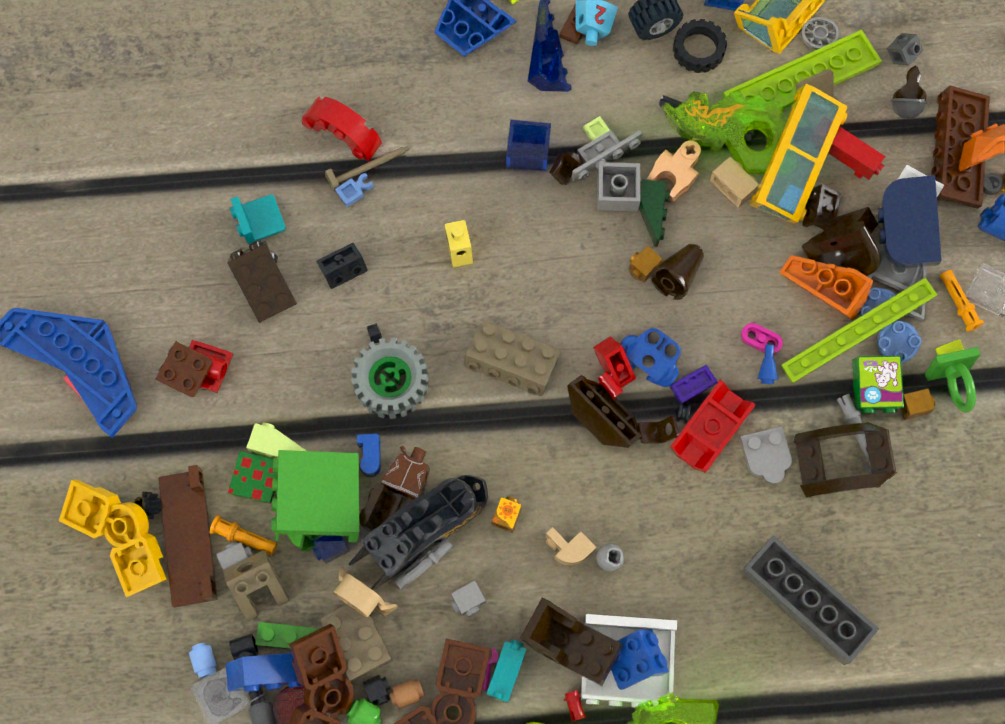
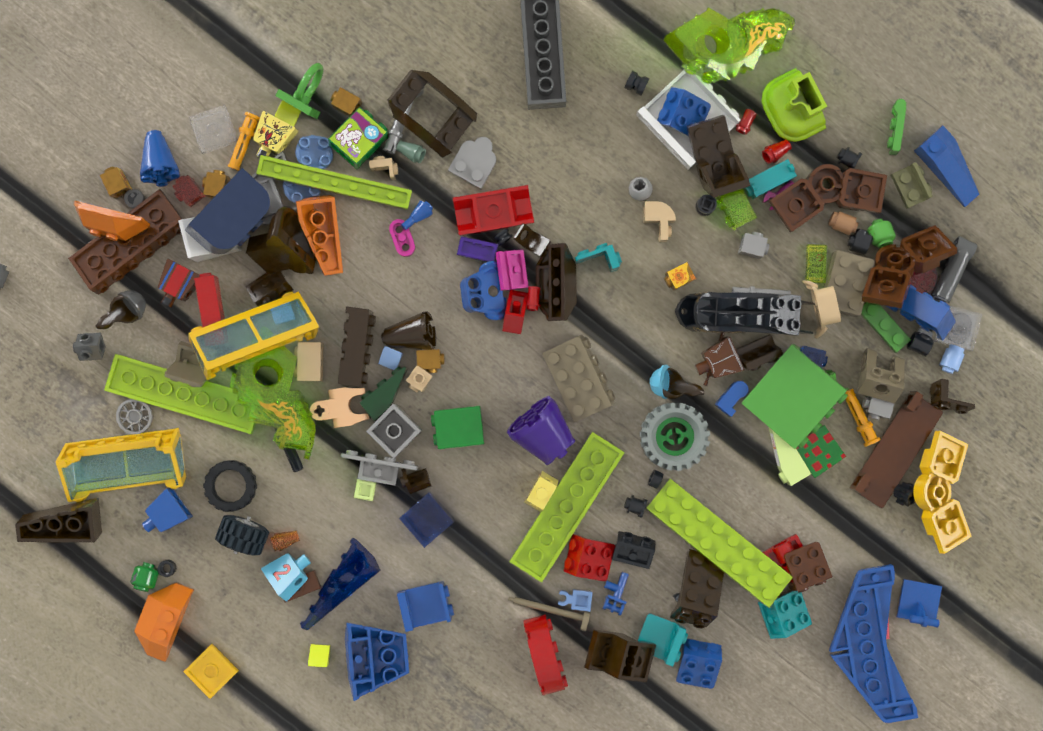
camera: 135 degrees left, 15 degrees up
none -> torso [158,259,200,308]
none -> clear red brick [173,175,205,207]
none -> pearl gold brick [202,170,230,198]
none -> light yellow torso [253,111,298,158]
none -> clear orange cone [270,530,300,551]
none -> dark brown wedge [338,306,376,387]
none -> tan bracket [369,156,398,180]
none -> light blue slope [378,346,403,370]
none -> sand green cone [396,140,426,163]
none -> blue panel [397,581,454,632]
none -> tan bracket [406,366,432,393]
none -> green brick [431,406,485,449]
none -> dark pink plate [496,250,528,291]
none -> dark purple cone [507,396,576,465]
none -> lime plate [509,432,625,582]
none -> red bracket [564,534,615,581]
none -> teal bracket [575,243,622,272]
none -> dark brown bracket [584,630,656,682]
none -> blue arm [602,572,629,616]
none -> black wheel [624,70,650,96]
none -> black brick [624,495,648,518]
none -> lime plate [646,479,792,608]
none -> piece [650,365,704,399]
none -> blue bracket [676,639,722,689]
none -> black wheel [695,194,717,216]
none -> clear neon green brick [716,189,757,231]
none -> teal bracket [758,590,812,639]
none -> red cone [762,140,791,164]
none -> clear neon green tile [805,244,827,284]
none -> blue plate [896,579,942,628]
none -> dark brown bracket [930,379,975,414]

